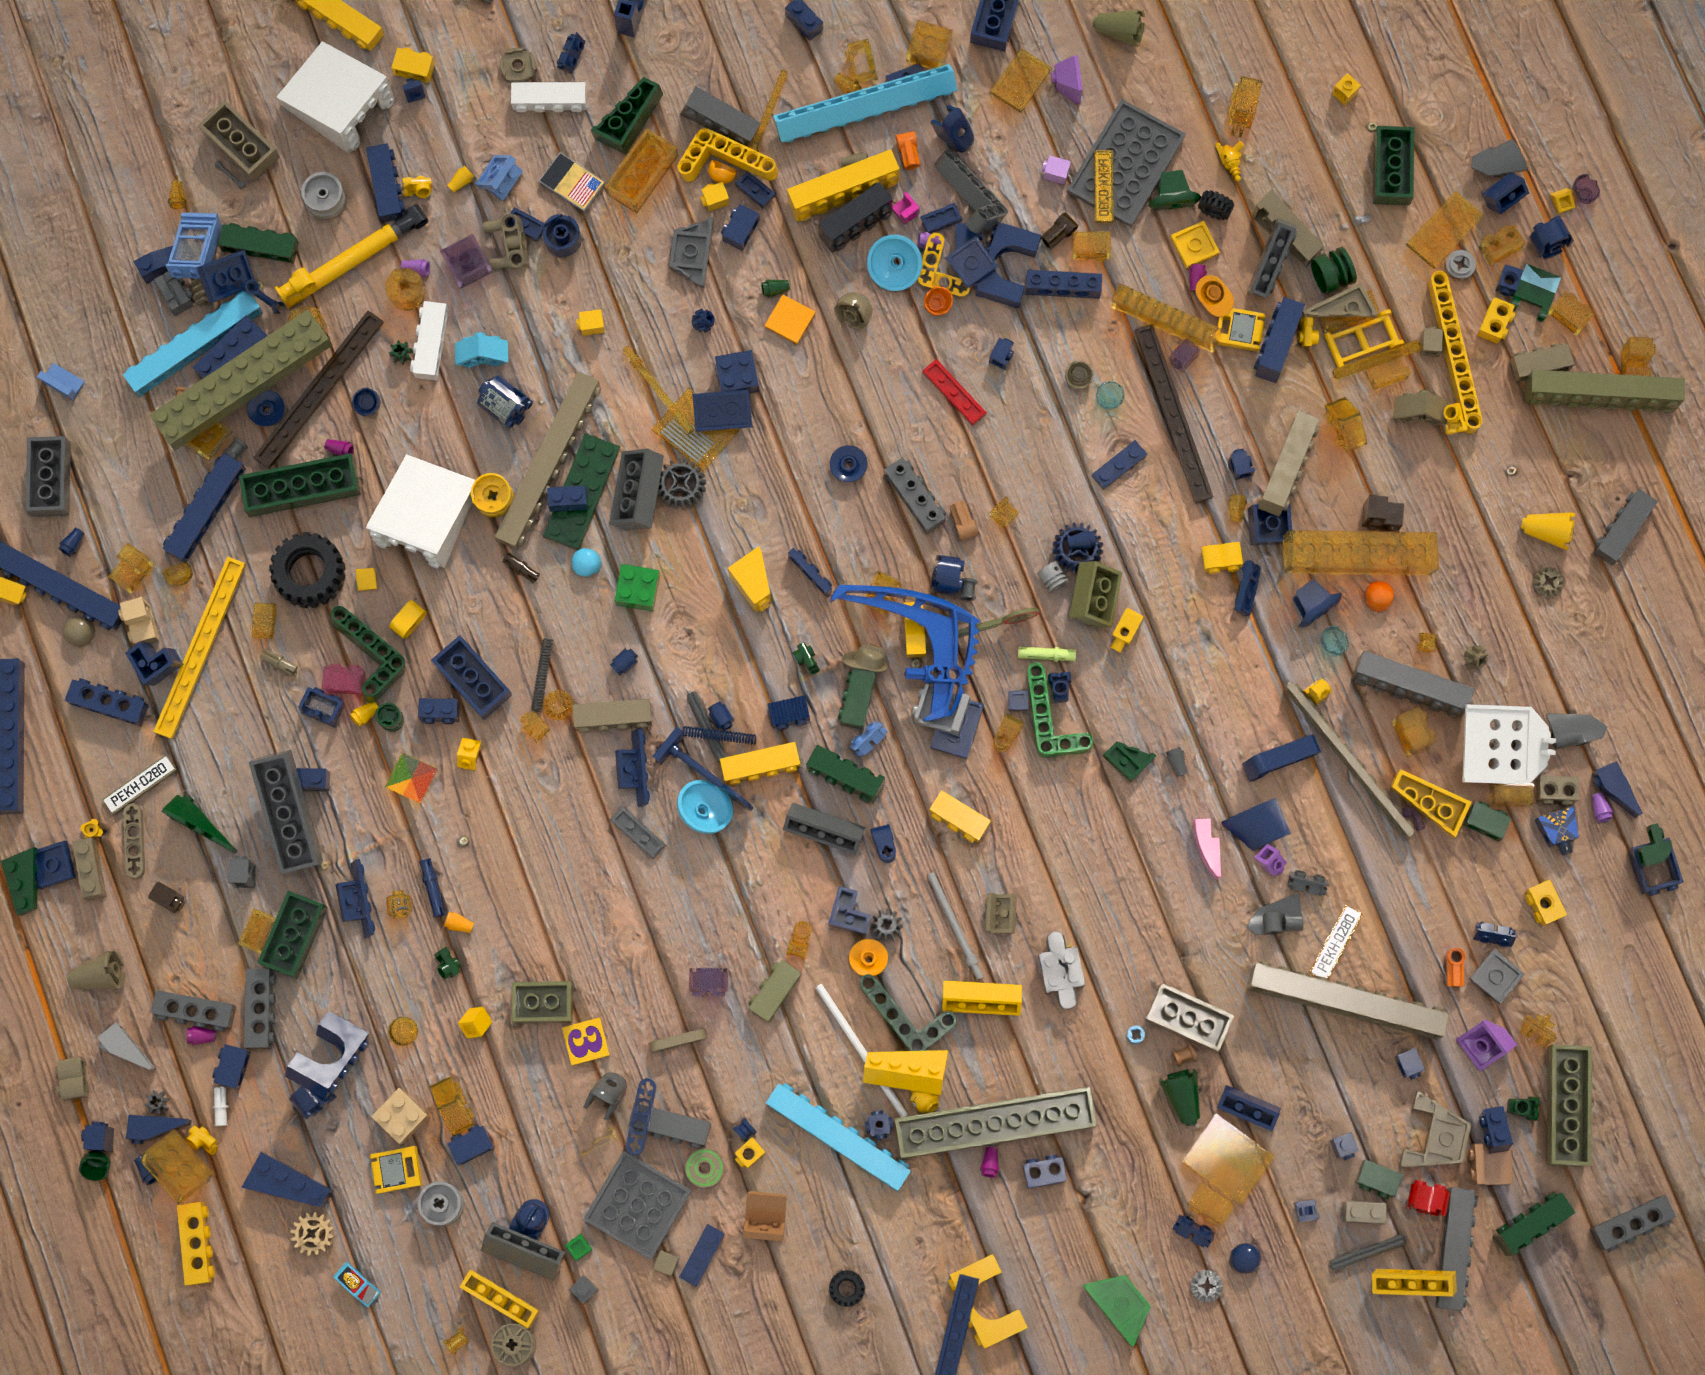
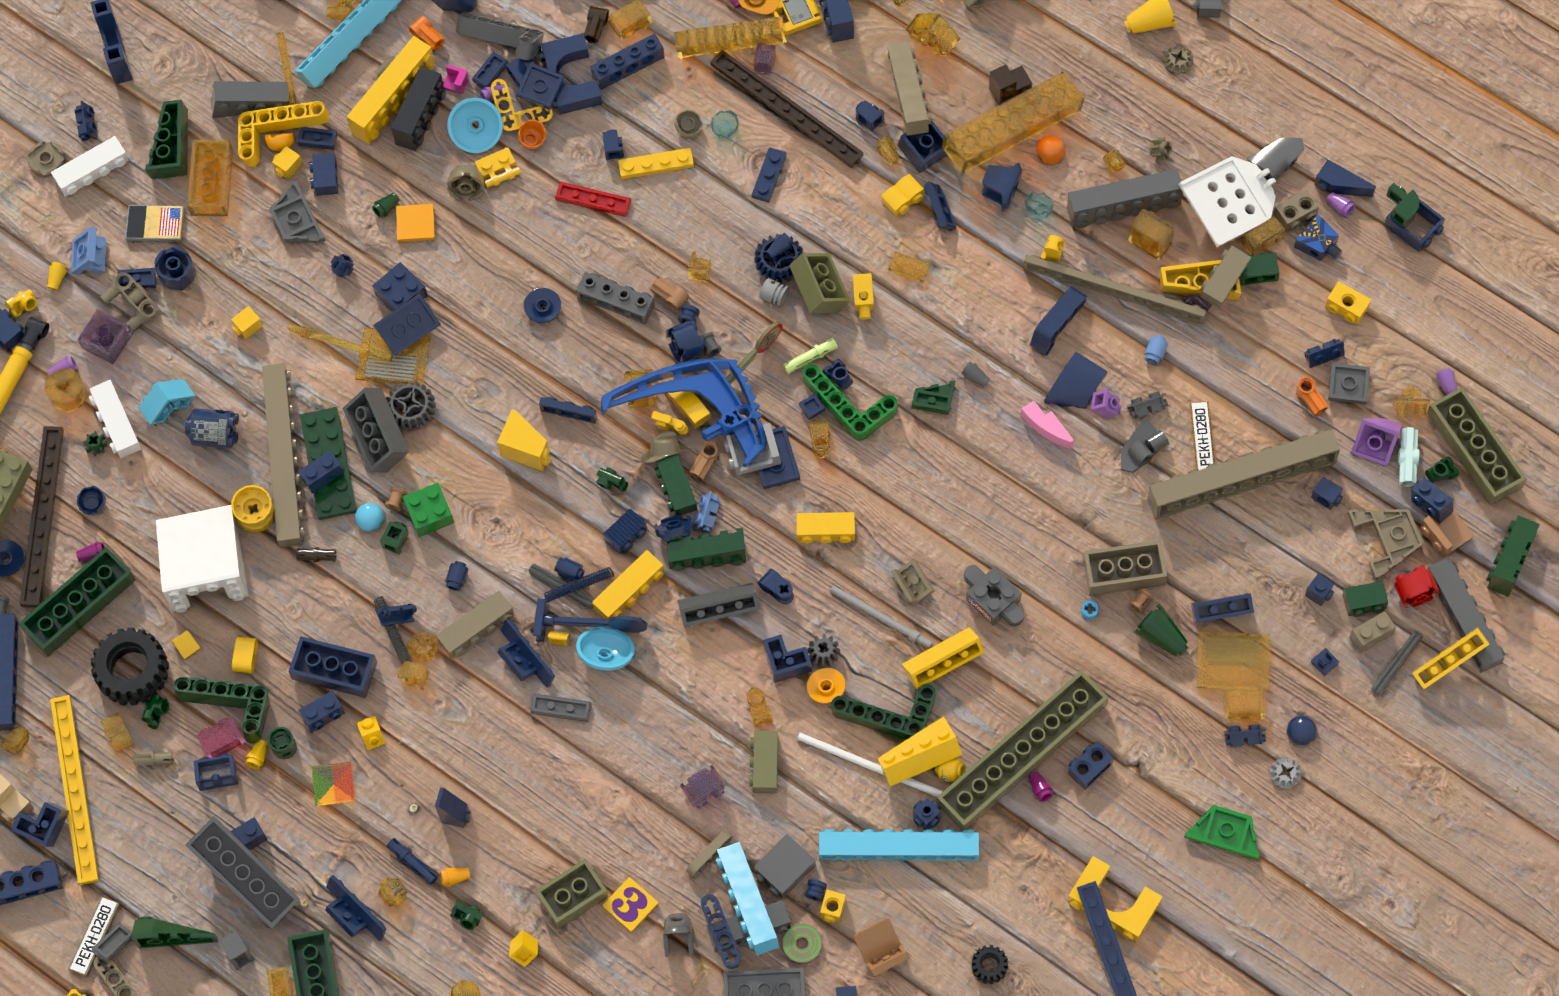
camera: 30 degrees left, 10 degrees down
none -> dark grey tile [92,922,132,964]
none -> dark green plate [141,694,169,729]
none -> dark blue hinge [375,604,417,626]
none -> dark green brick [380,521,409,555]
none -> medium nougat bush [385,487,407,511]
none -> dark blue slope [435,787,471,828]
none -> yellow plate [475,147,521,188]
none -> yellow slope [548,630,570,646]
none -> yellow plate [618,148,694,180]
none -> yellow plate [651,411,689,436]
none -> dark blue plate [654,515,693,542]
none -> dark blue wheel [678,304,700,323]
none -> medium nougat piece [689,442,719,481]
none -> brick [716,842,779,956]
none -> dark grey brick [754,834,816,899]
none -> clear yellow plate [889,251,930,283]
none -> medium blue brick [1144,335,1168,365]
none -> dark tan brick [1200,246,1251,308]
none -> light aqua piece [1398,427,1419,487]
none -> medium lavender cone [1436,368,1457,395]

